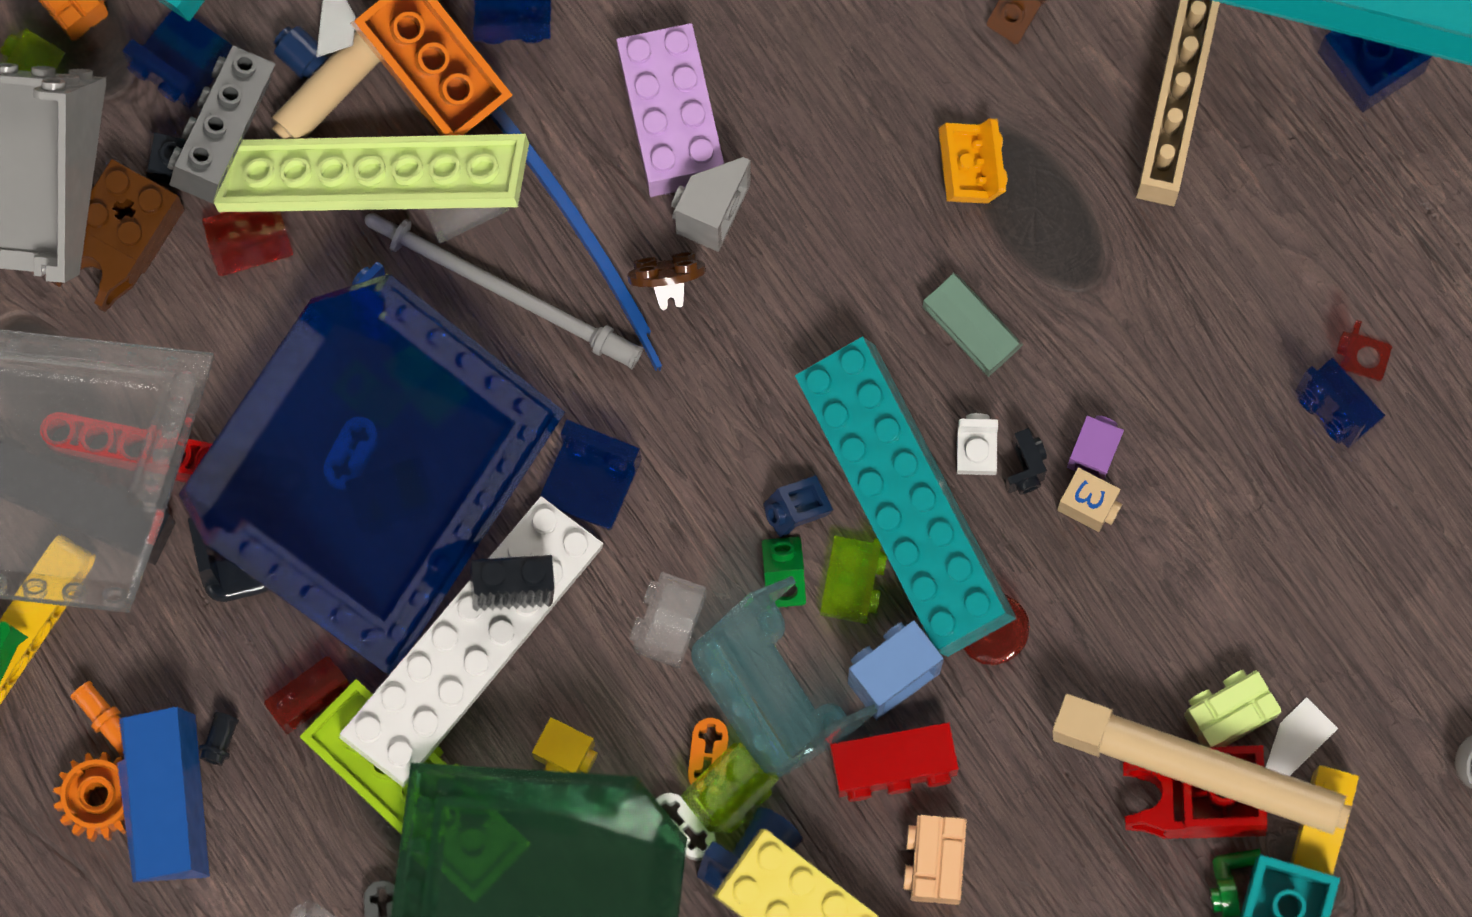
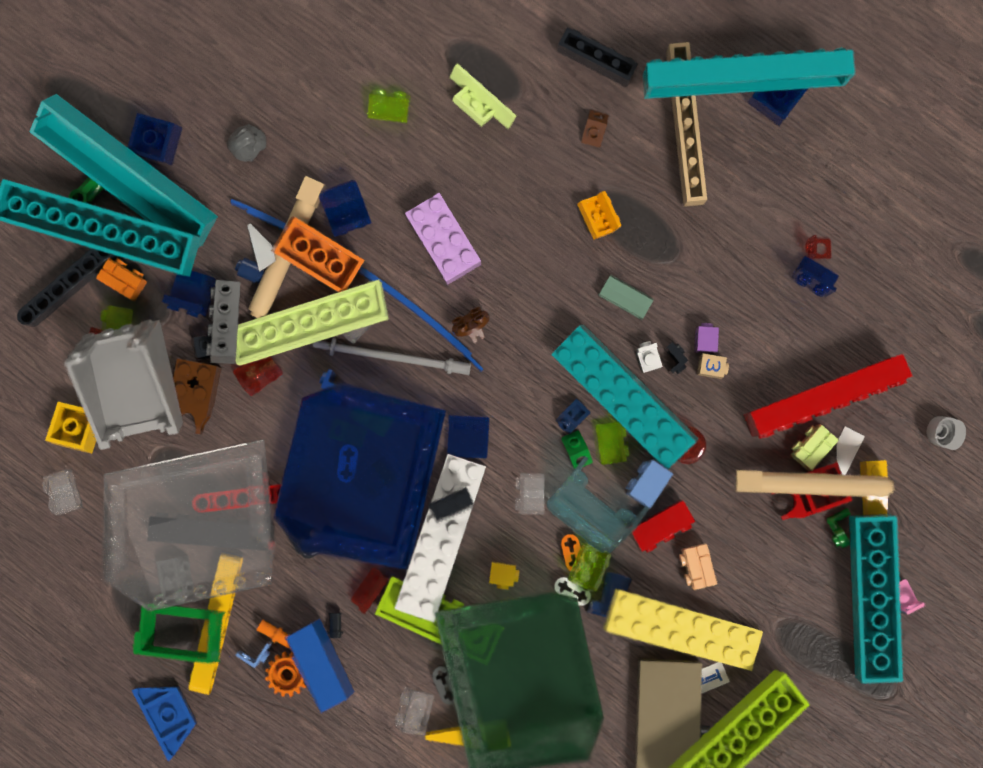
camera: 20 degrees left, 10 degrees up
light grey slope [671,157,751,252] -> none
none -> medium blue bracket [235,641,273,668]
none -> red brick [743,354,912,439]

